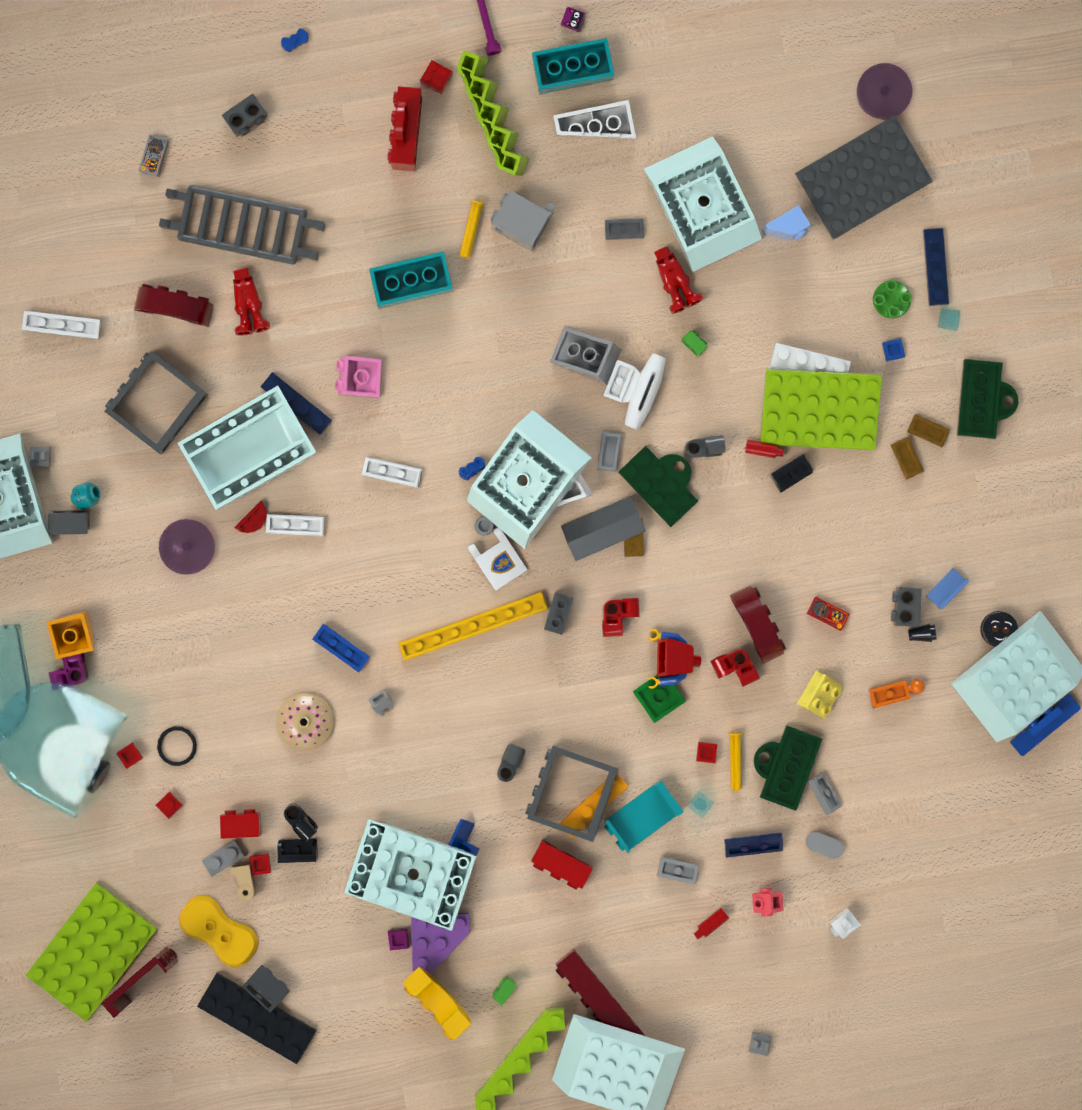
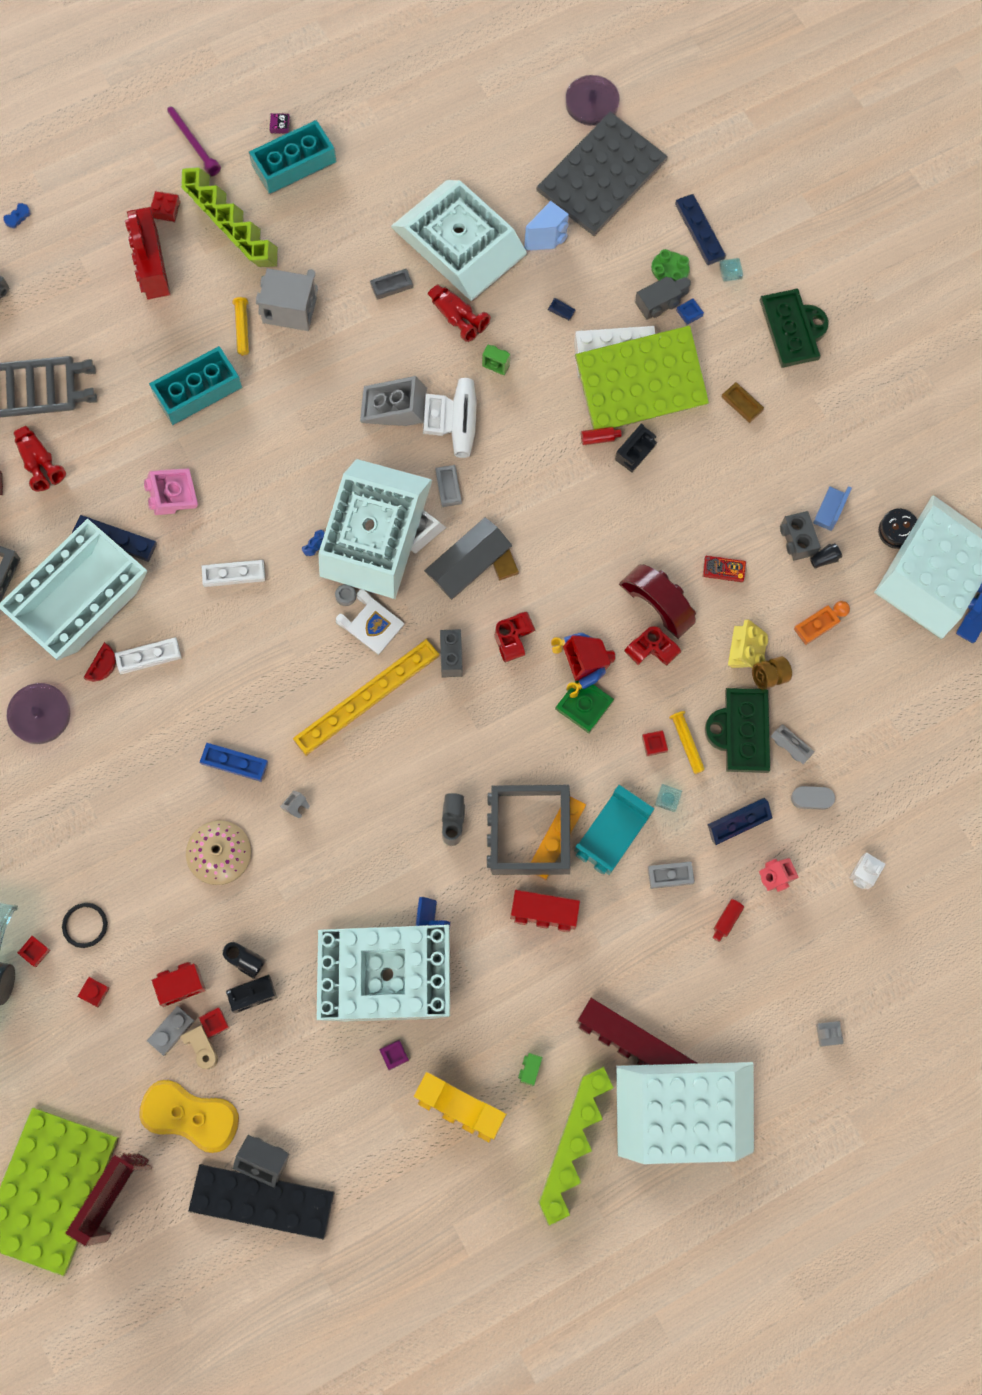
camera: 20 degrees left, 15 degrees down
medium lavender plate [411,913,470,973] -> none
white wedge [552,100,636,139] -> none
dark green plate [618,446,698,528] -> none
dark grey piece [684,436,725,458] -> none
pearl gold tile [907,414,950,448] -> none
none -> dark blue piece [548,298,575,320]
none -> dark grey hinge [635,277,691,320]
none -> pearl gold wheel [752,656,792,690]

